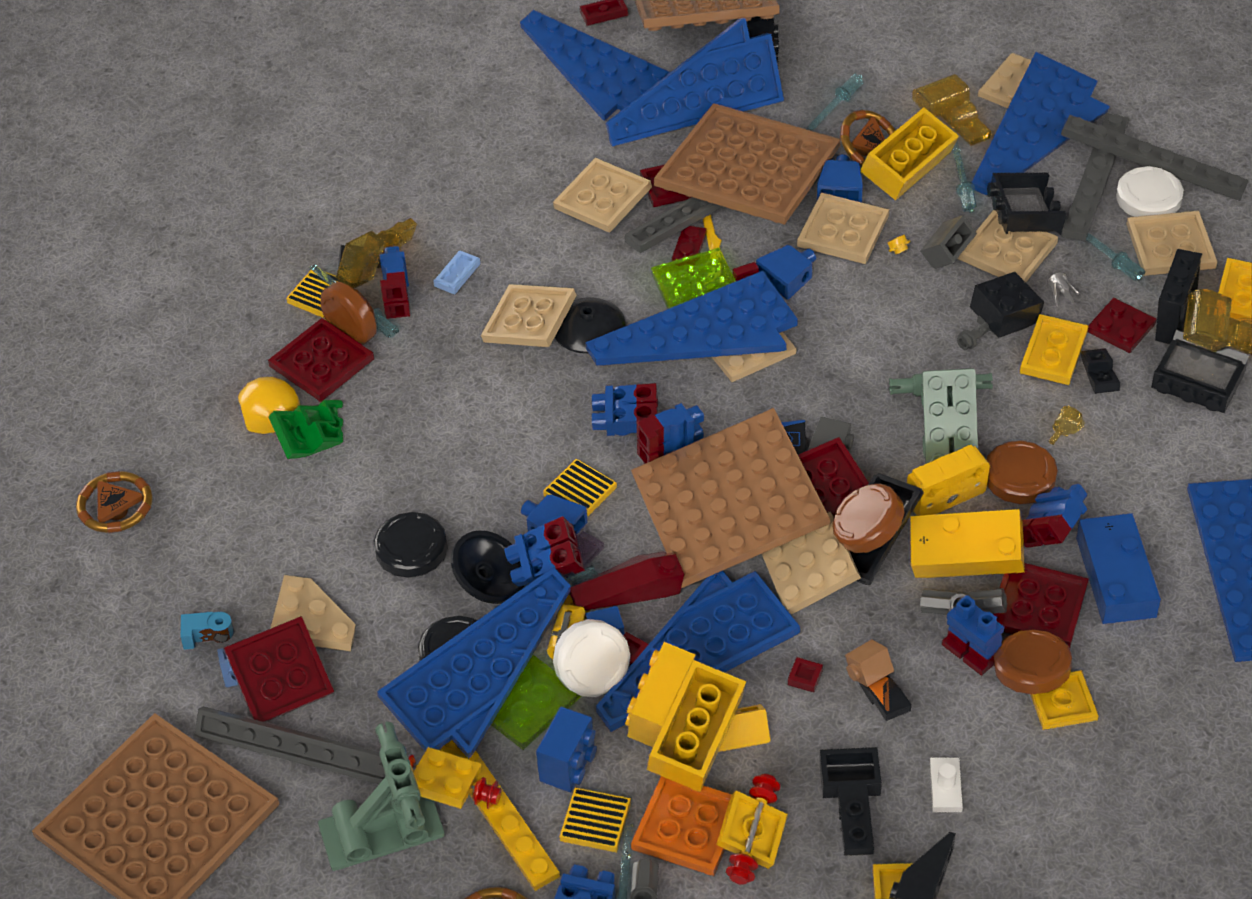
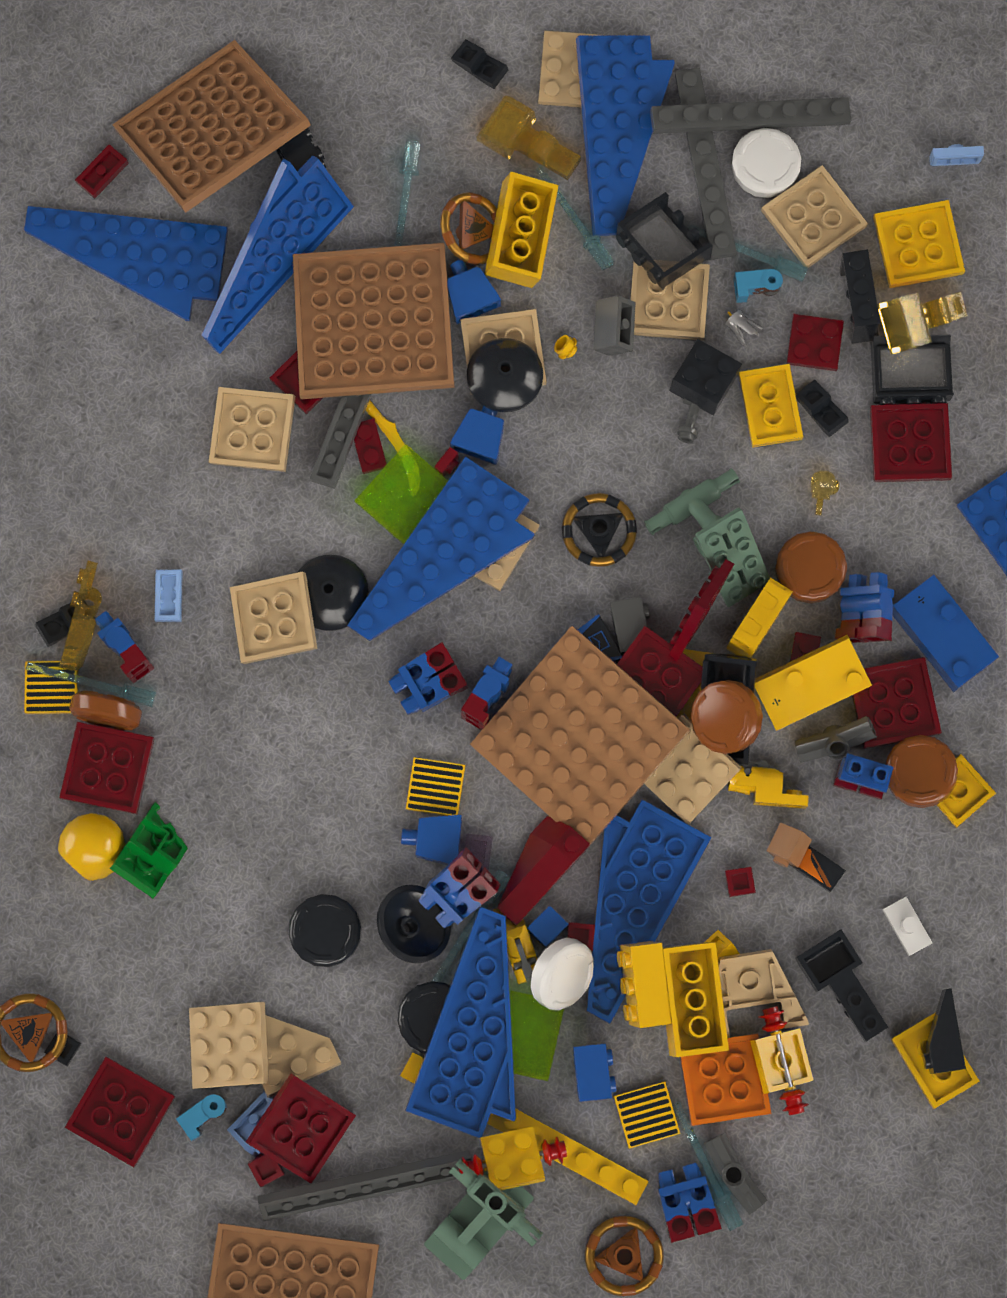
camera: 30 degrees left, 30 degrees up
none -> black tile [44,1033,82,1067]
none -> dark red plate [64,1057,176,1168]
none -> tan plate [189,1002,269,1089]
none -> dark red plate [248,1154,285,1188]
none -> black slope [451,39,509,89]
none -> black dish [466,338,543,412]
none -> black piece [562,493,637,567]
none -> dark red plate [669,559,735,660]
none -> tan wing [718,949,809,1038]
none -> yellow plate [728,761,809,809]
none -> dark azure leg [733,269,783,303]
none -> dark red plate [870,403,952,482]

